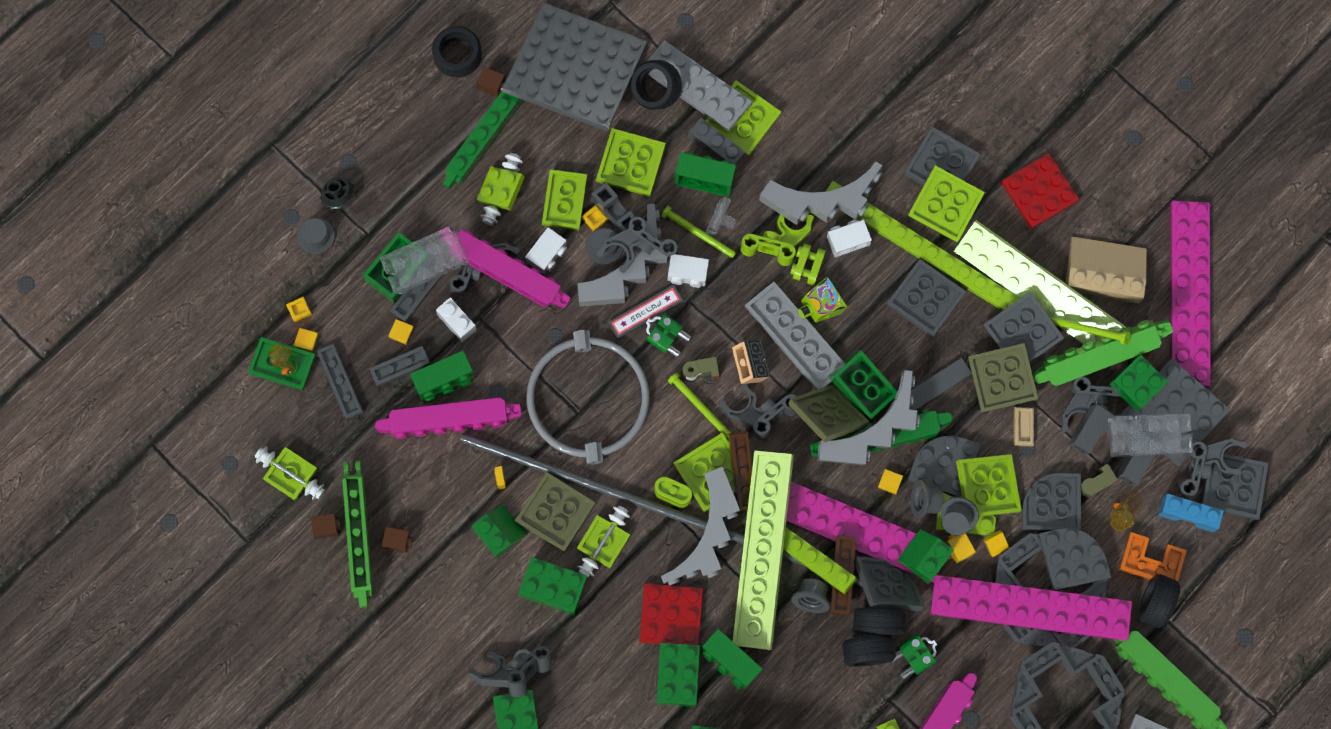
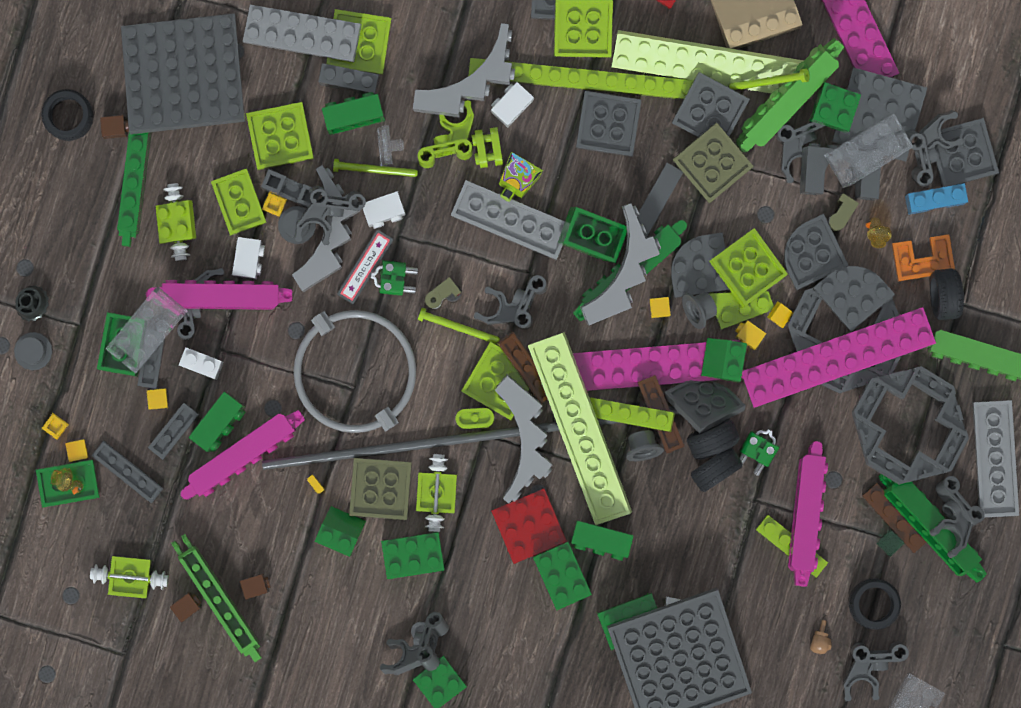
camera: 25 degrees left, 10 degrees up
black tyre [630,60,682,110] -> none
brick [732,340,770,384] -> none
olive plate [788,384,869,442] -> none
dark grey piece [940,496,979,536] -> none
tan tile [1014,407,1034,447] -> none

